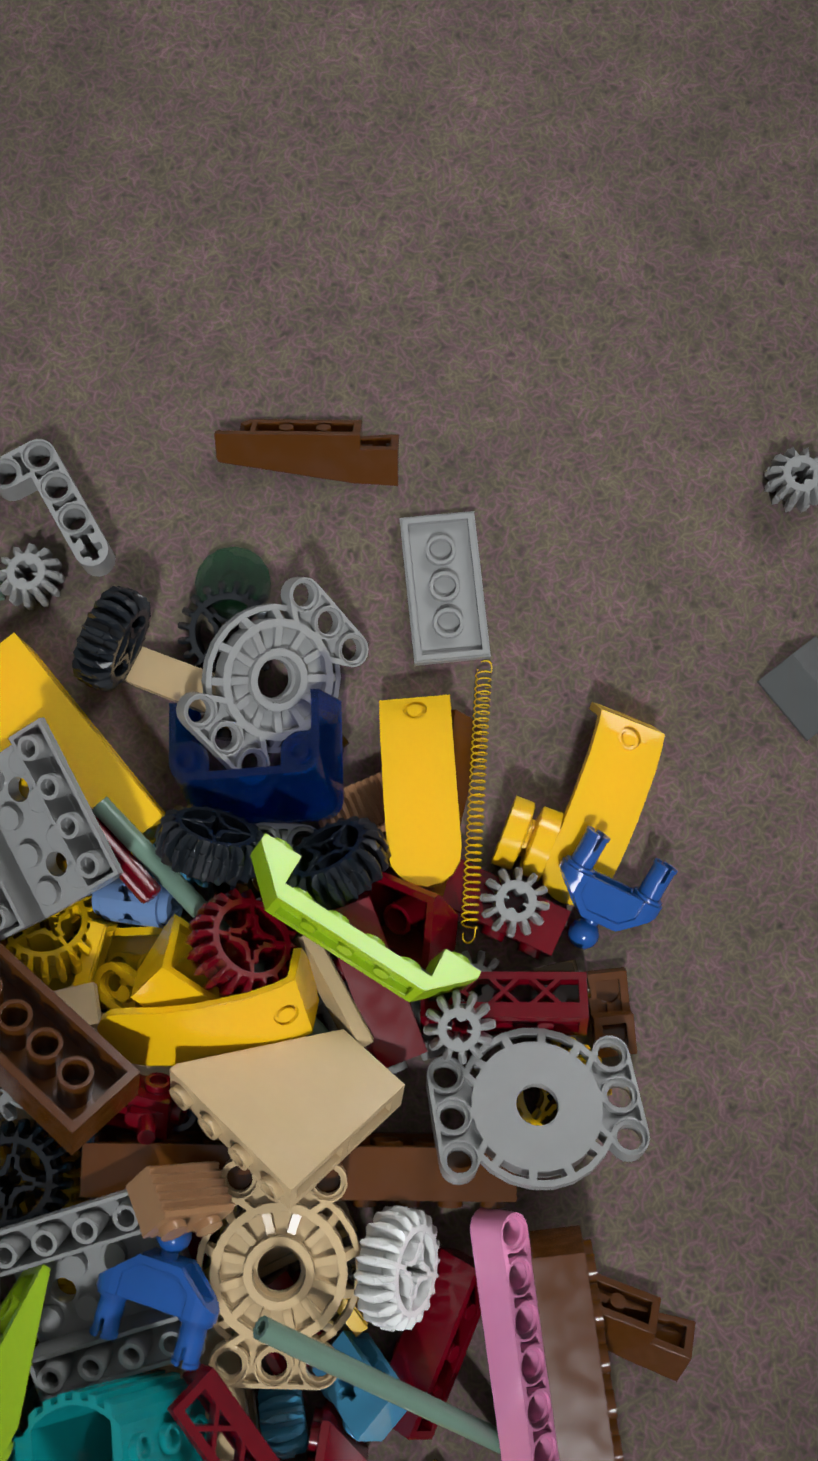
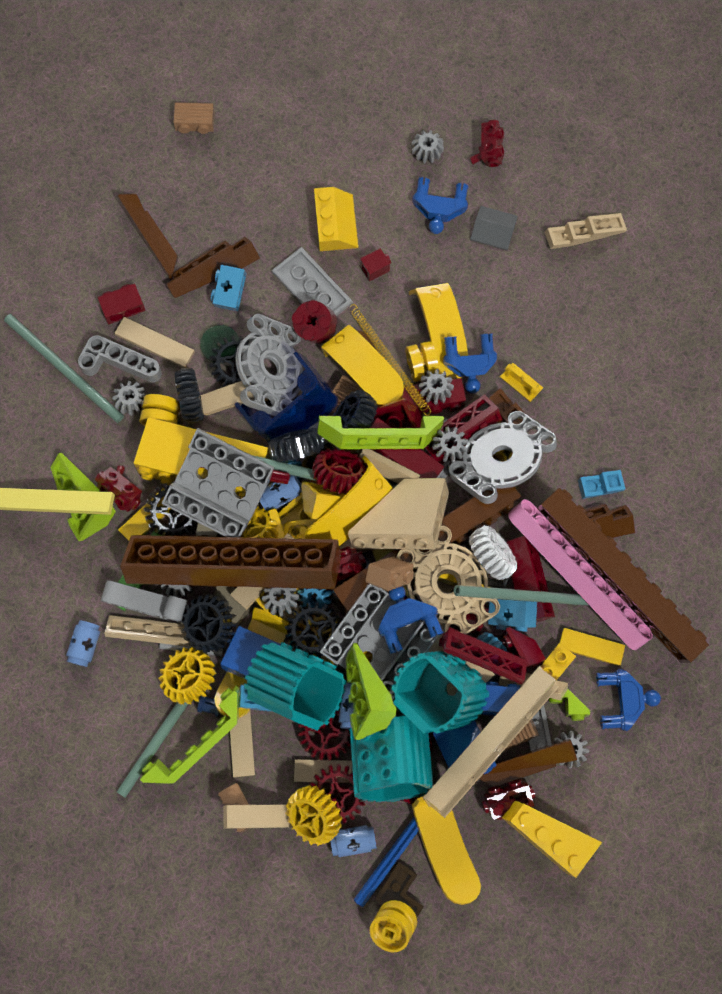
camera: 35 degrees left, 5 degrees down
none -> dark red brick [97,283,145,325]
none -> tan tile [115,317,195,368]
none -> reddish brown wedge [117,194,178,280]
none -> yellow wheel [139,394,180,426]
none -> medium nougat brick [174,102,215,134]
none -> dark azure brick [211,265,247,311]
none -> dark red brick [292,300,337,344]
none -> yellow slope [314,187,358,251]
none -> dark red brick [360,248,391,282]
none -> blue connector [412,177,468,234]
none -> yellow hinge [500,363,543,402]
none -> dark azure slope [578,470,625,499]

